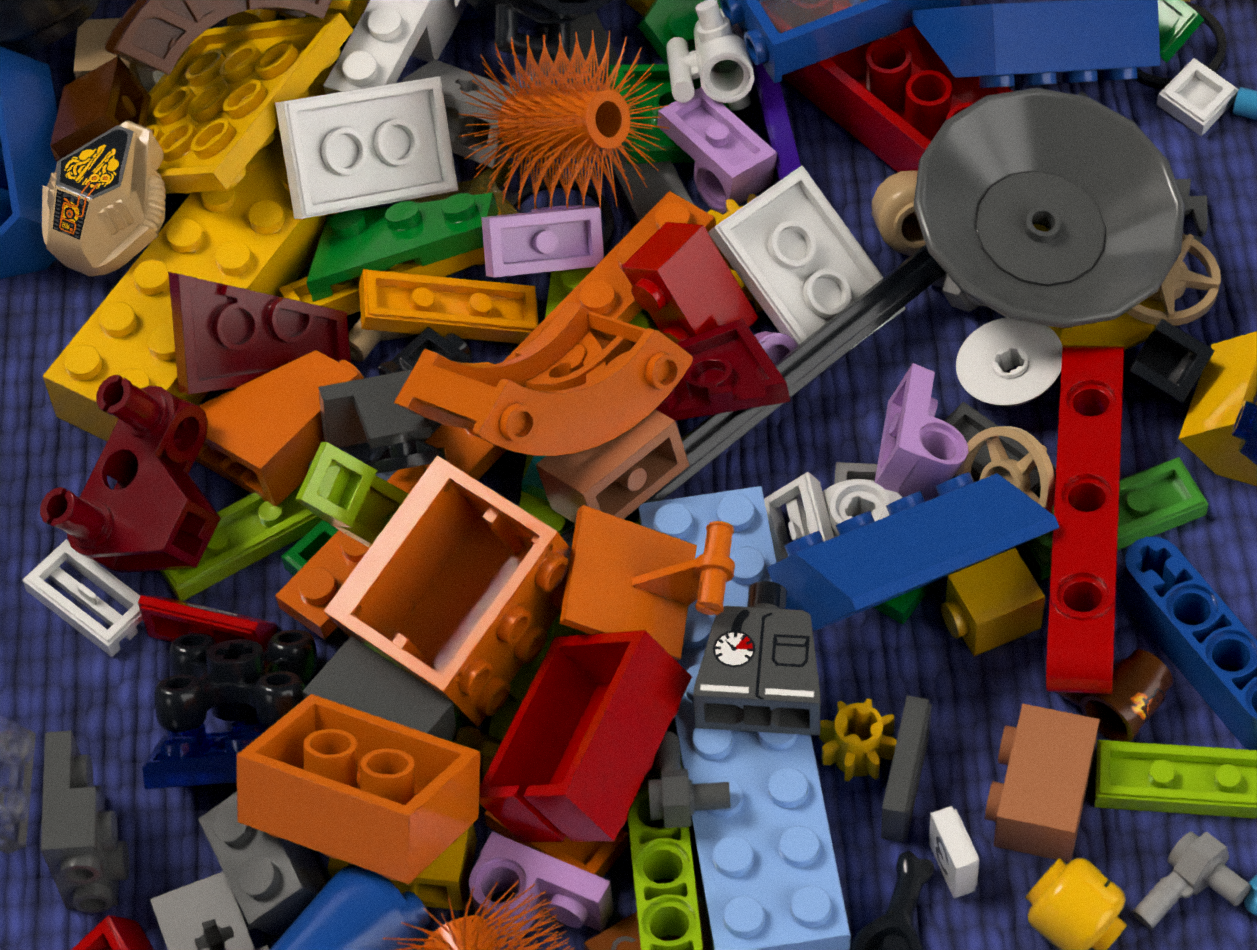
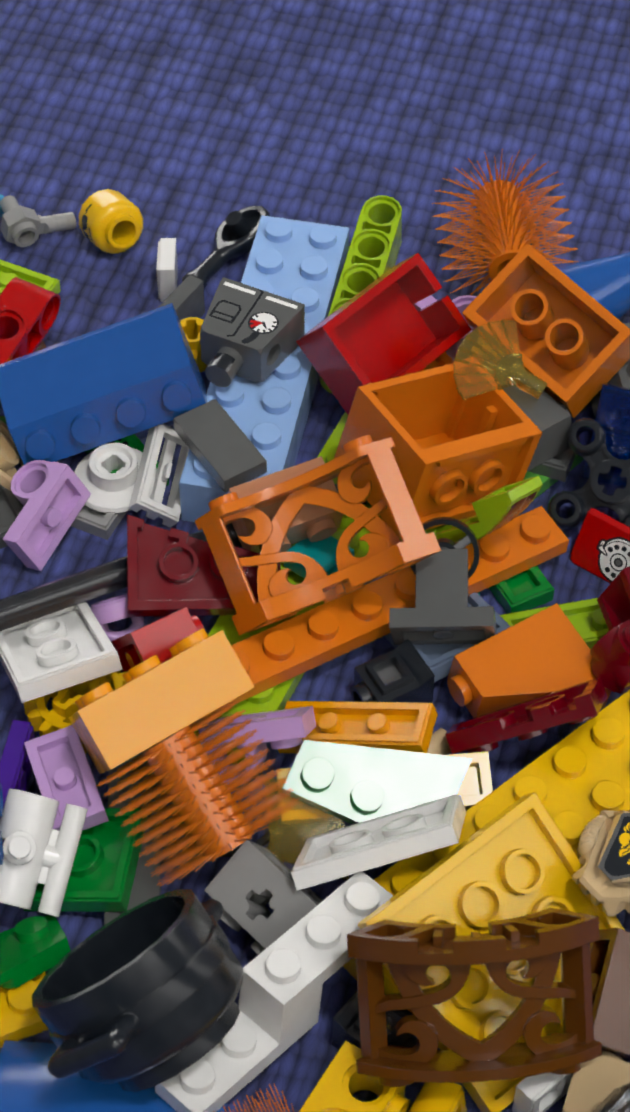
camera: 165 degrees left, 5 degrees down
orange plate [559,505,735,661] -> none
dark grey piece [648,732,730,828] -> none
nougat brick [985,703,1100,862] -> none
none -> light orange brick [69,628,255,774]
none -> dark grey tile [173,399,267,492]
none -> clear yellow hand [453,319,548,400]

